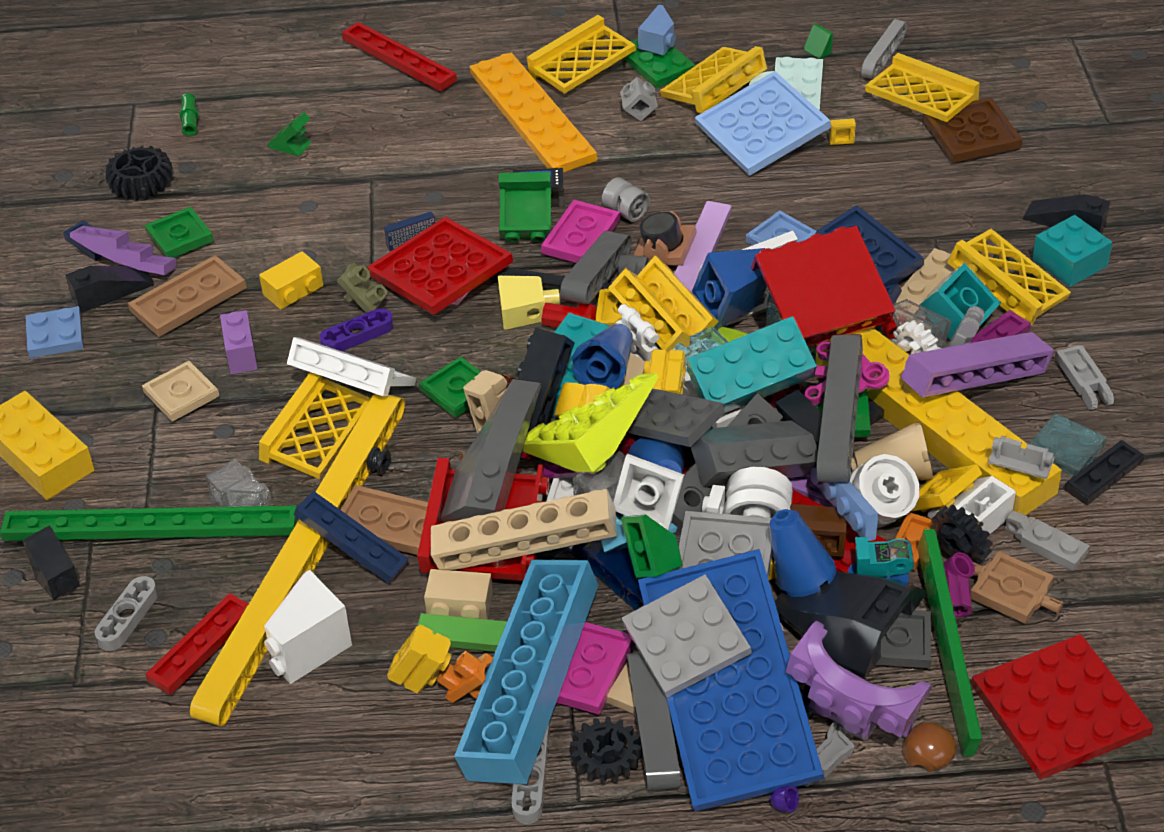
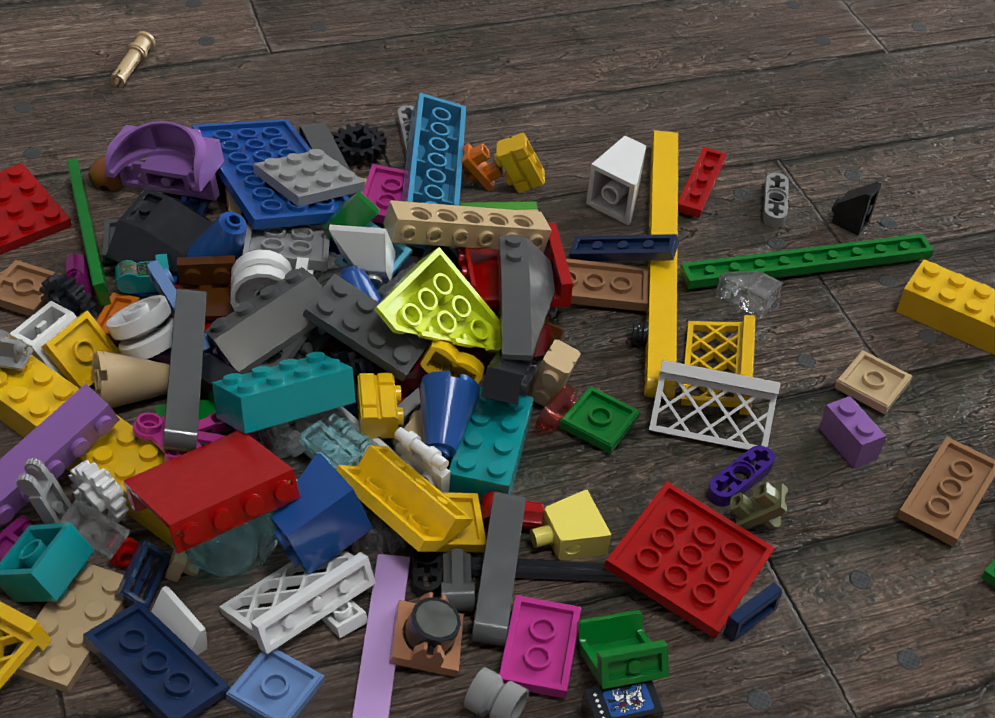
camera: 160 degrees right, 0 degrees up
yellow brick [259,251,323,310] -> none

